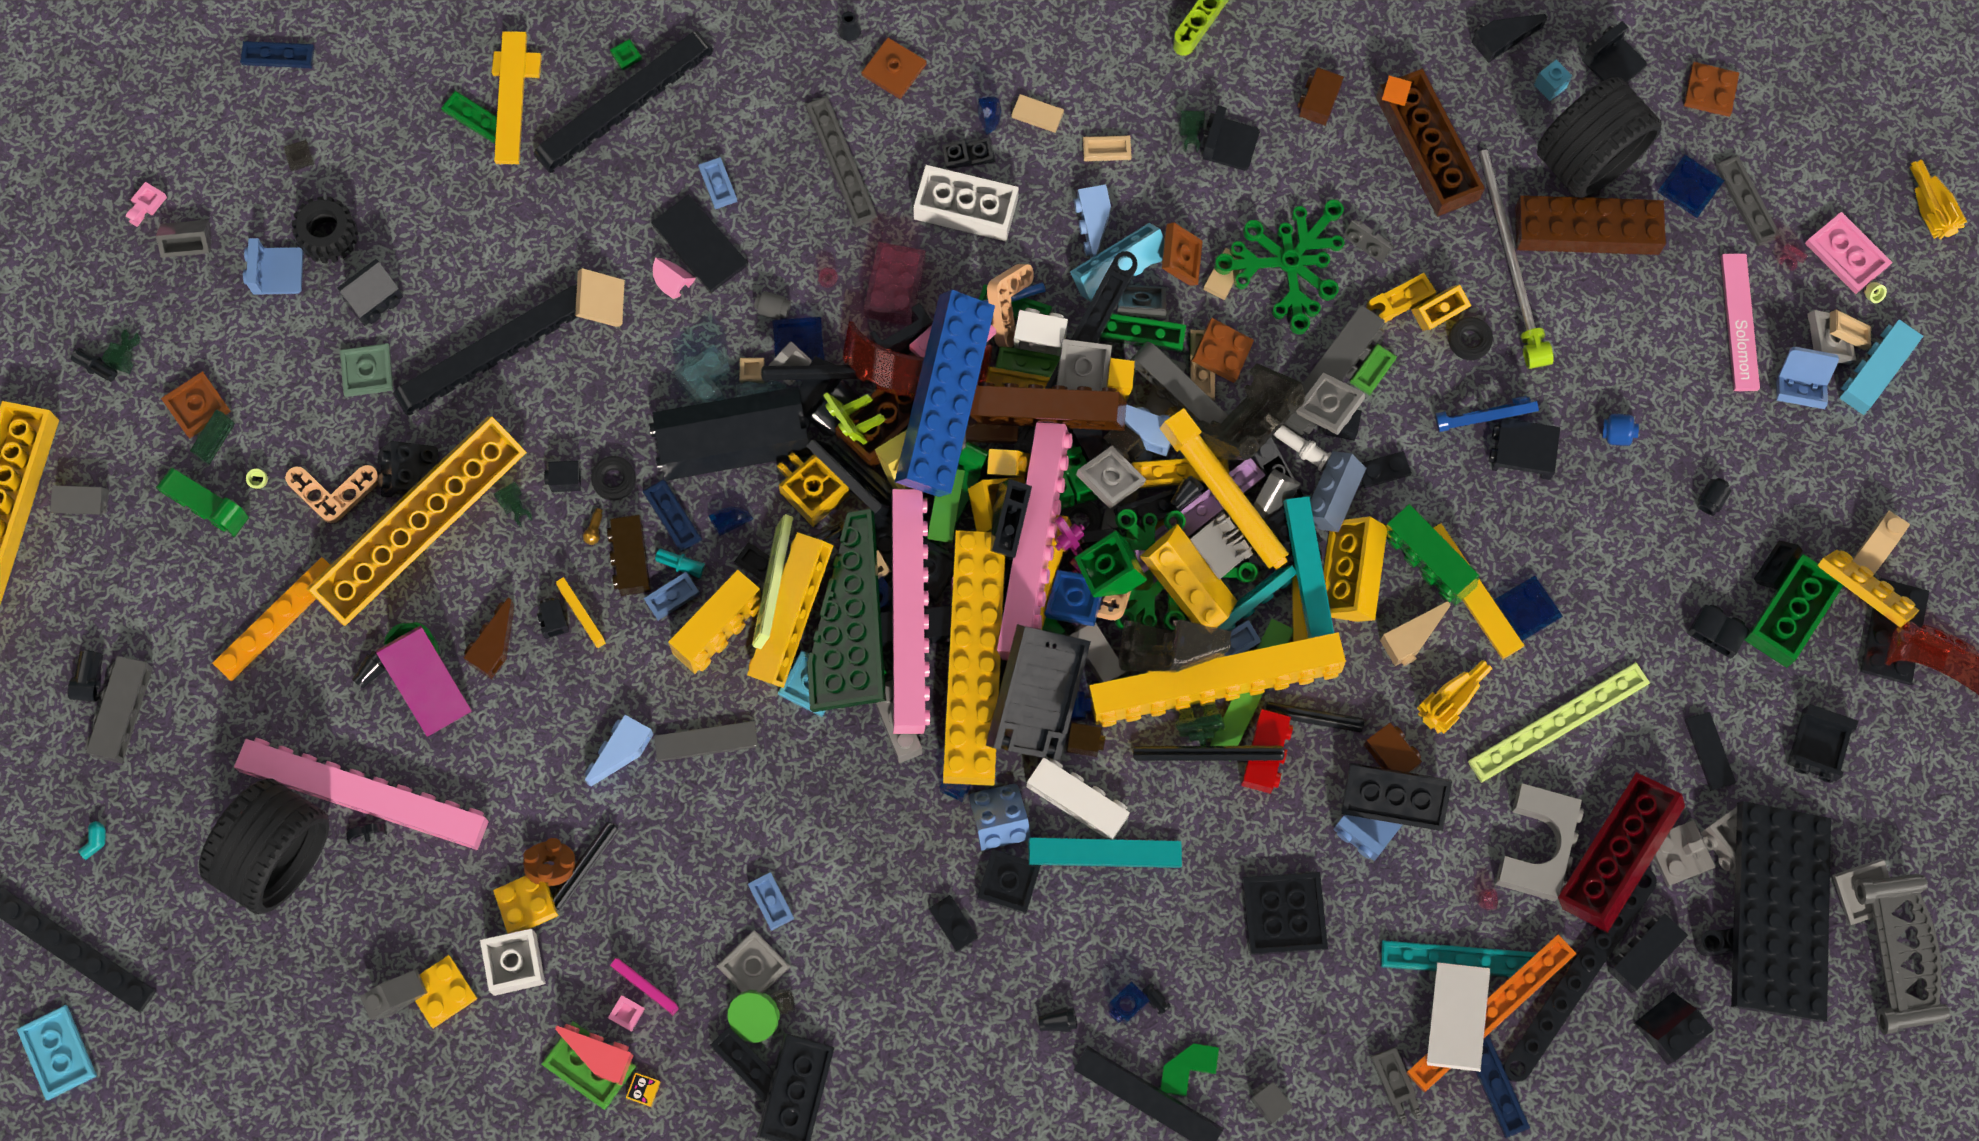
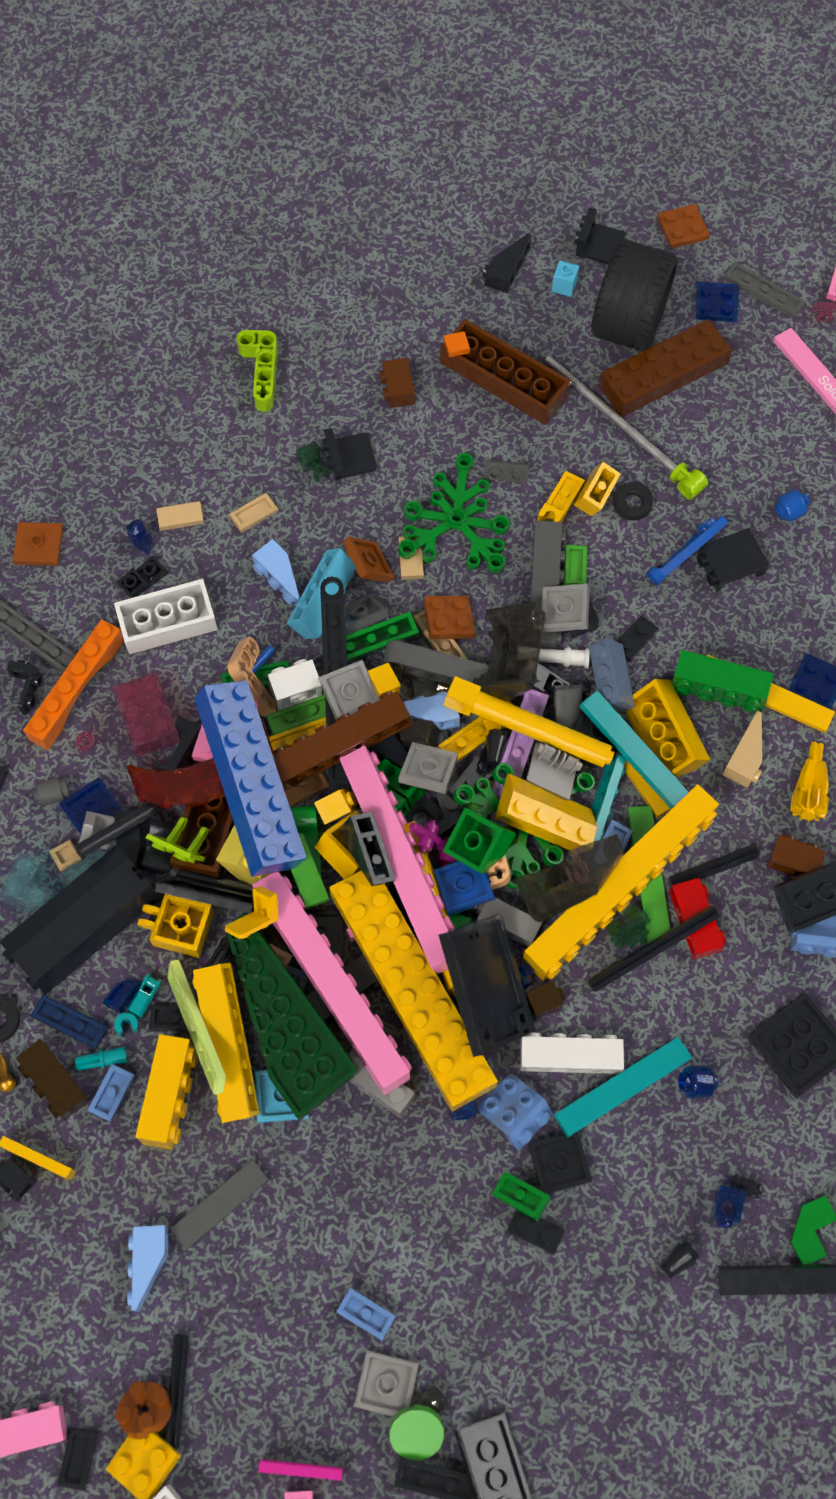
camera: 30 degrees left, 5 degrees down
none -> black bracket [6,660,42,715]
none -> orange arch [23,619,124,750]
none -> black tile [57,1427,98,1491]
none -> teal piece [114,973,163,1038]
none -> yellow bracket [225,886,279,939]
none -> green plate [492,1171,551,1221]
none -> clear blue head [678,1065,718,1099]

